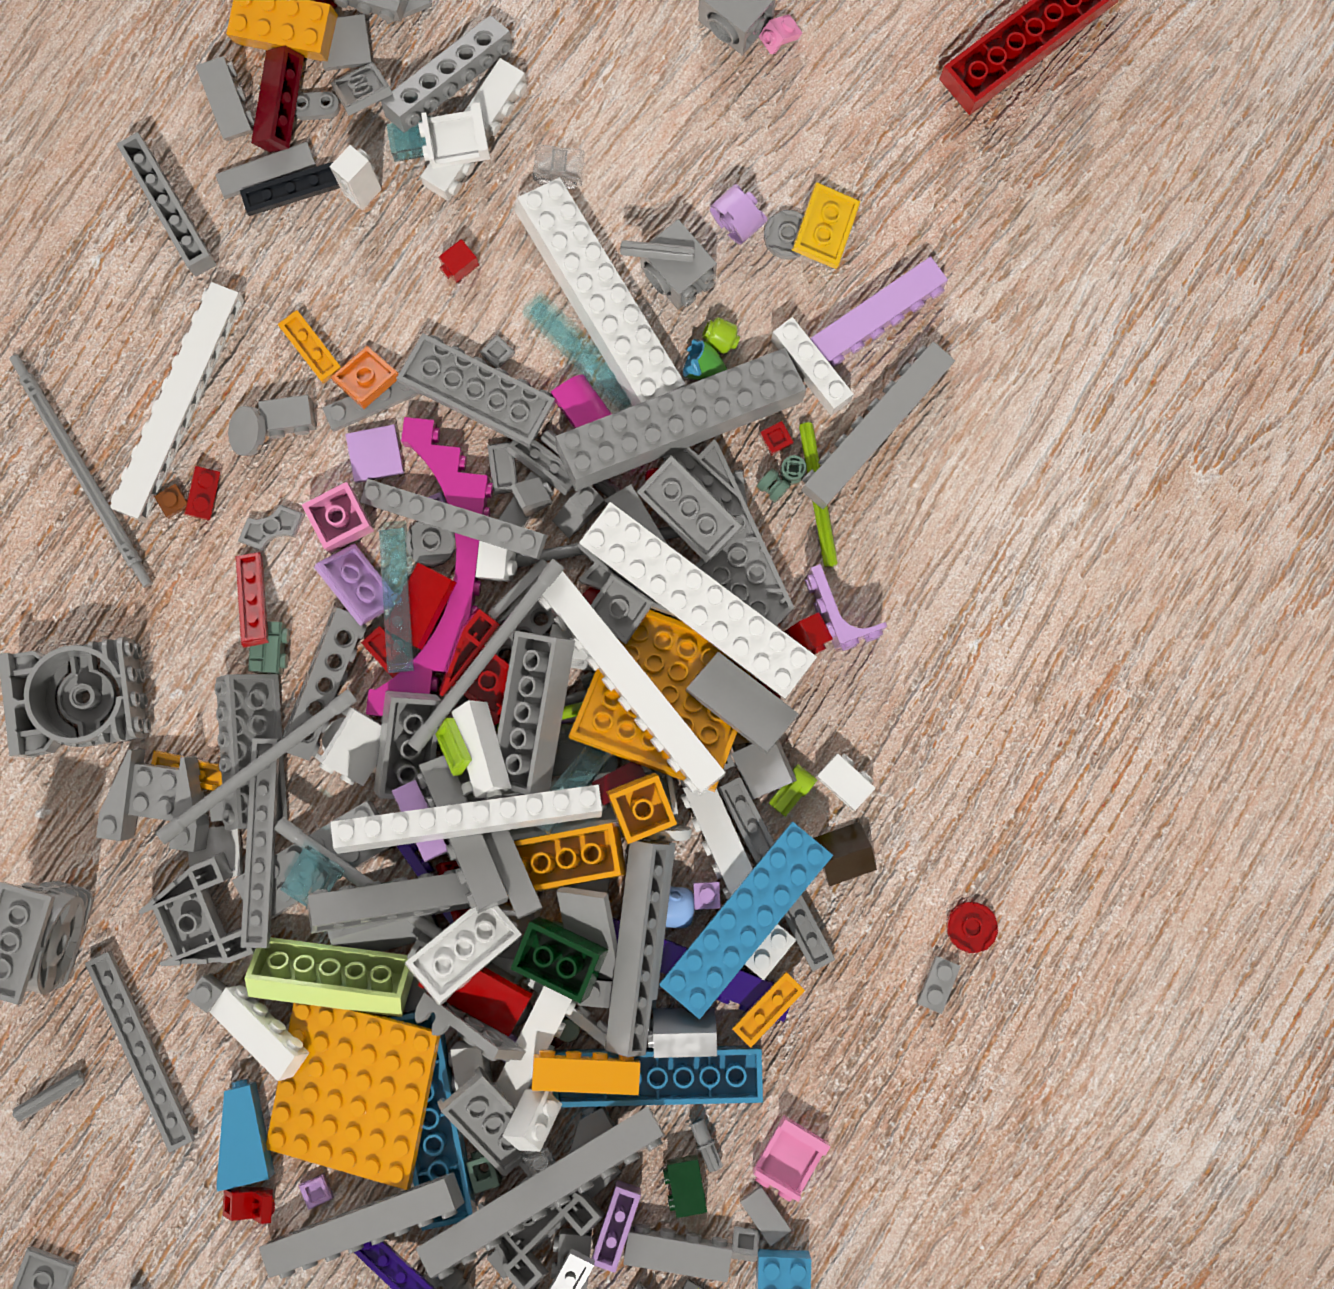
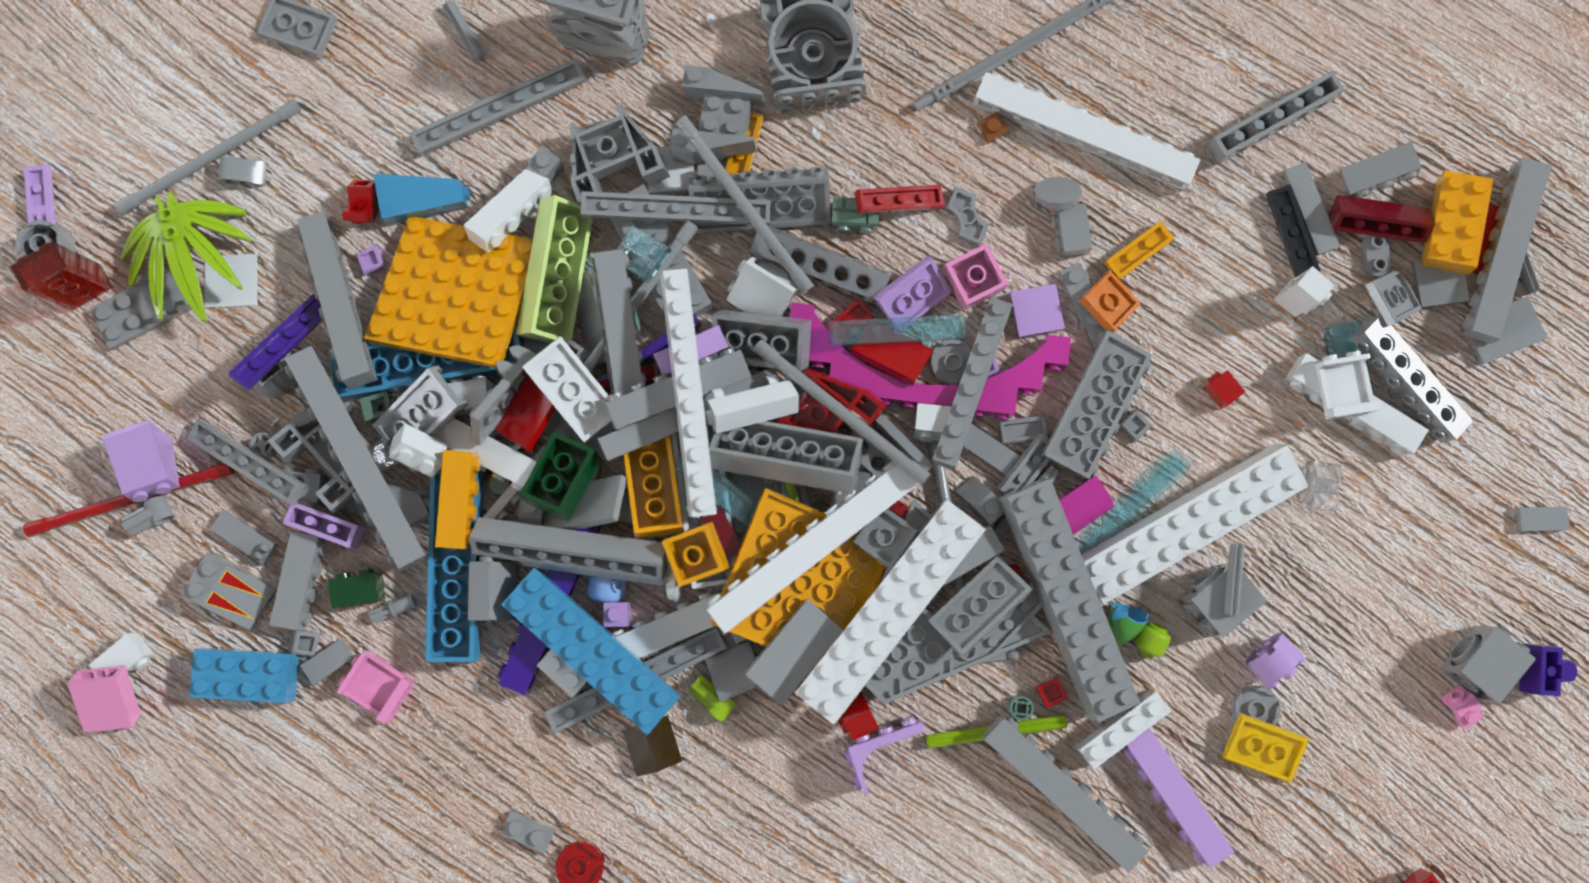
camera: 95 degrees right, 0 degrees up
red plate [184,466,220,521] -> none
lime tile [435,718,472,776] -> none
light grey slope [510,477,554,518] -> none
light orange plate [732,971,805,1048] -> none
sand green wheel [756,468,791,503] -> none
white brick [815,753,876,811] -> none

